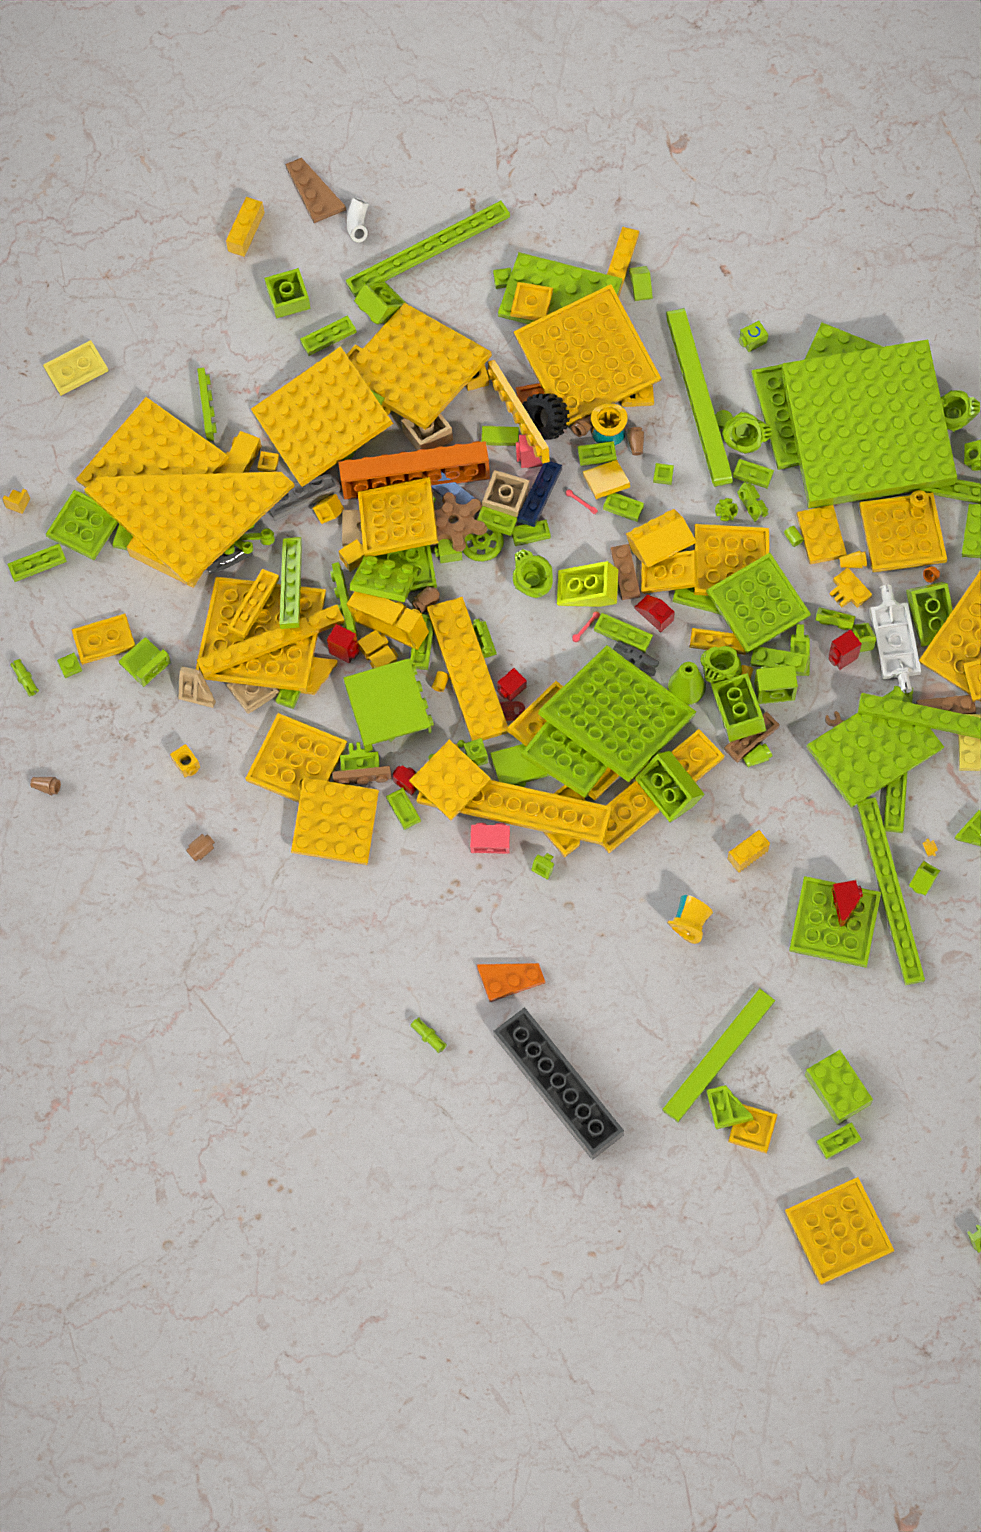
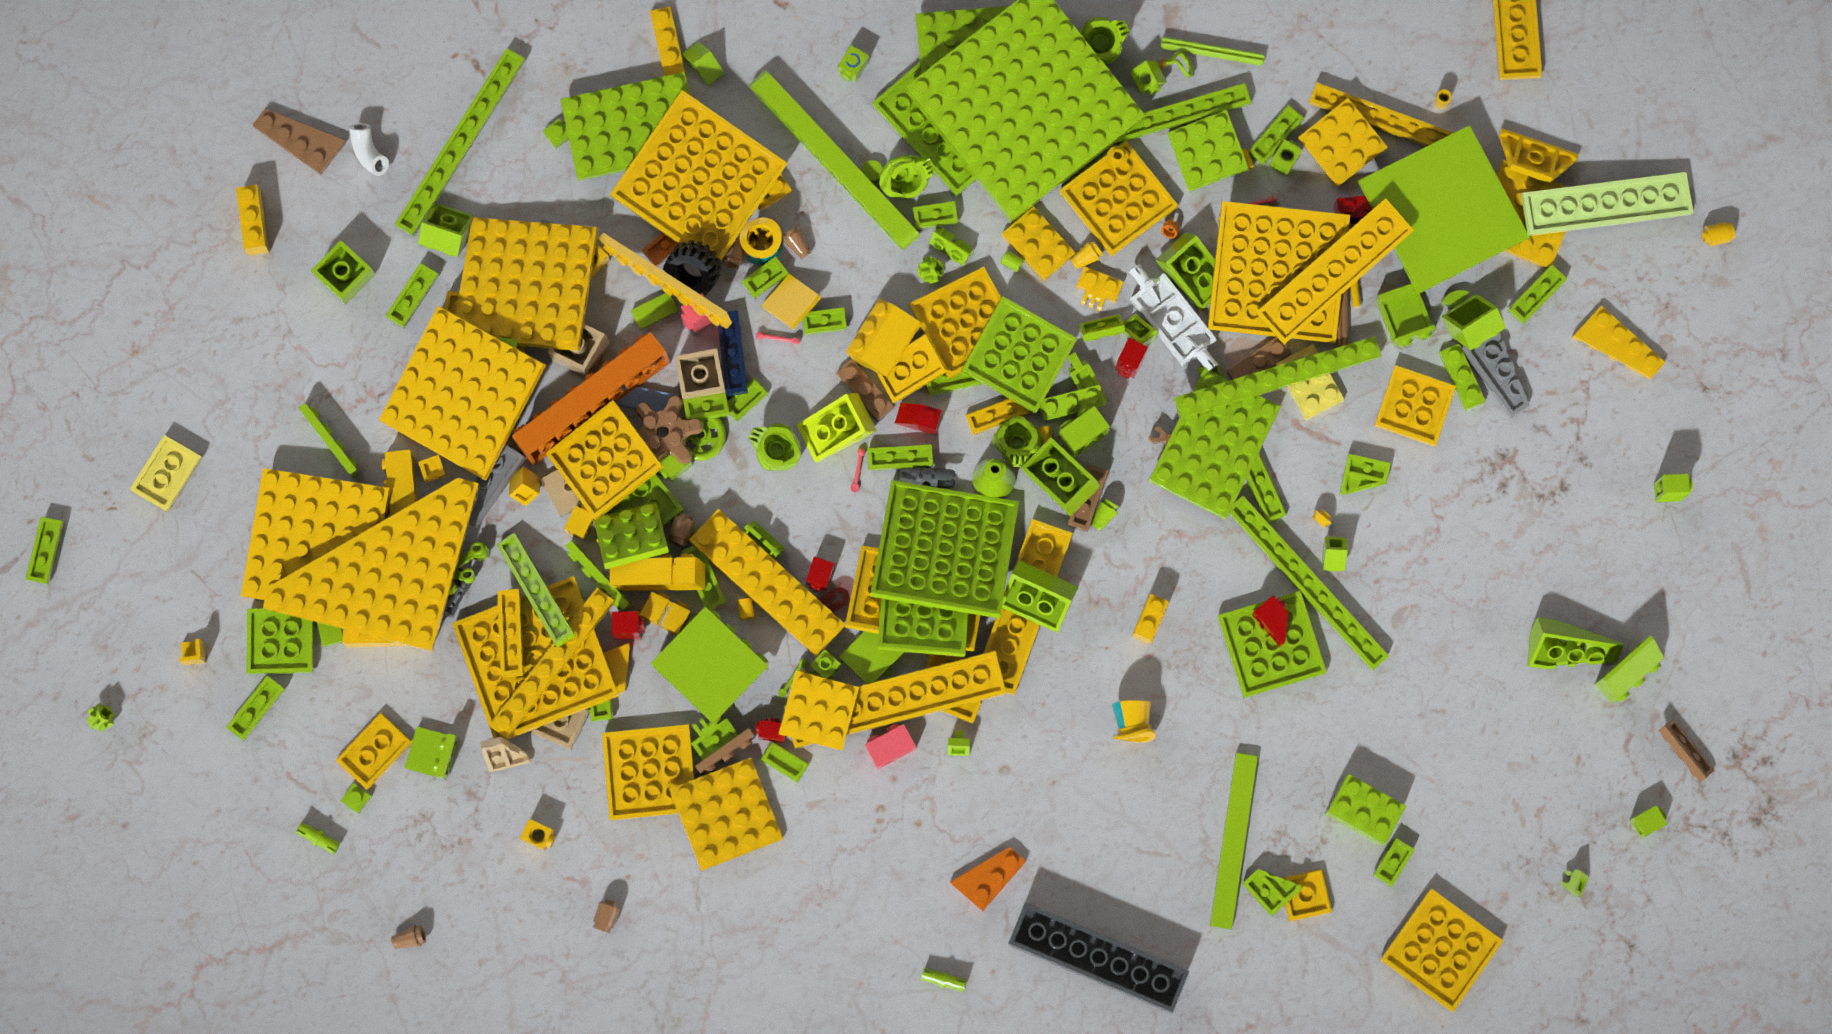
camera: 35 degrees left, 10 degrees up
yellow tile [510,282,553,321] -> none
lime tile [653,463,674,485] -> none

